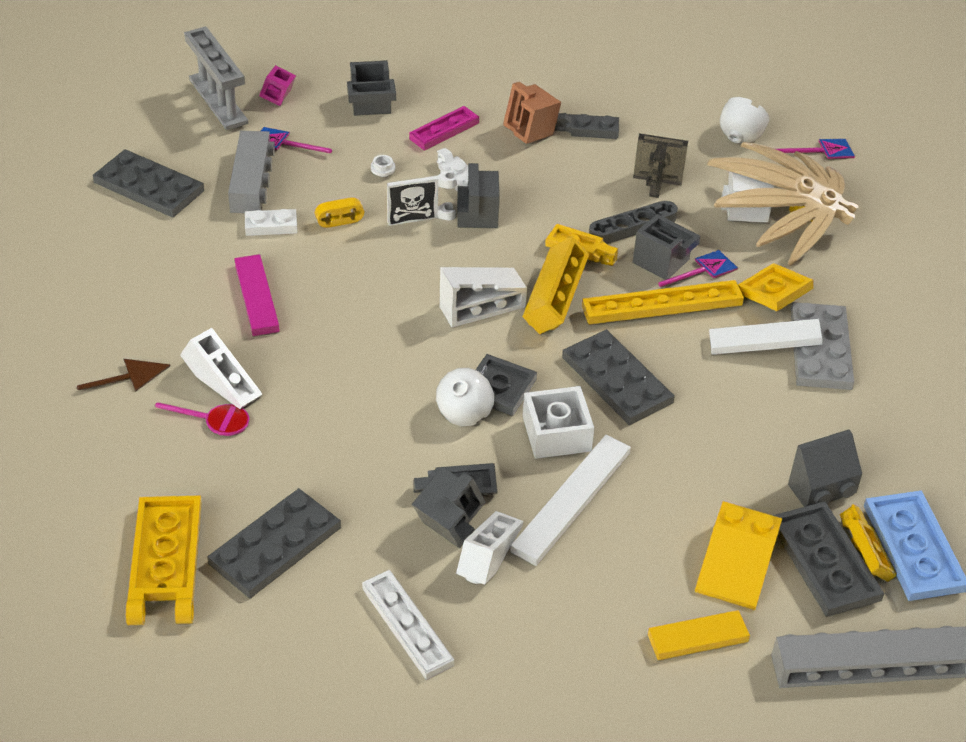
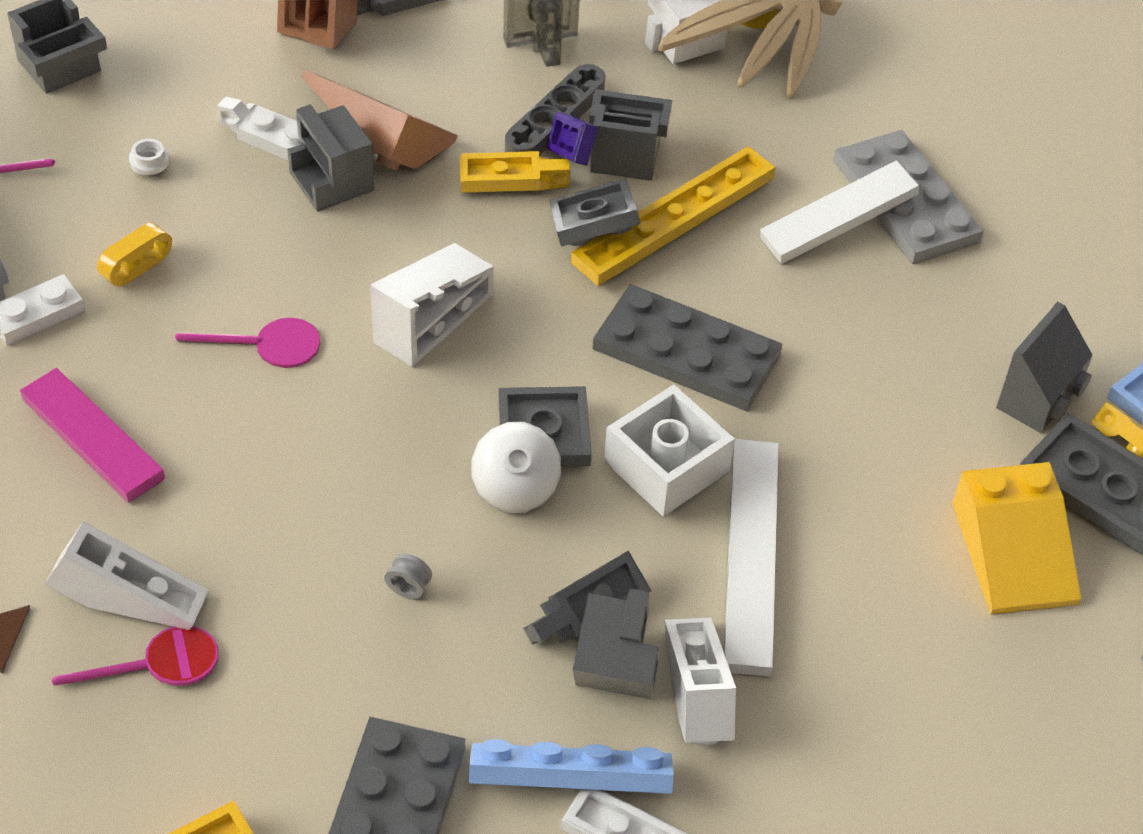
camera: 30 degrees left, 5 degrees up
white flag [387,170,457,226] -> none
dark pink tile [409,106,479,151] -> none
yellow brick [522,236,589,334] -> none
yellow tile [647,610,750,660] -> none
piece [658,250,738,287] -> none
yellow plate [738,263,814,311] -> none
none -> dark pink piece [175,317,320,368]
none -> nougat wedge [301,69,458,171]
none -> light grey bush [384,553,432,599]
none -> light blue plate [469,739,674,794]
none -> dark purple plate [546,111,598,166]
none -> dark grey plate [549,178,641,247]

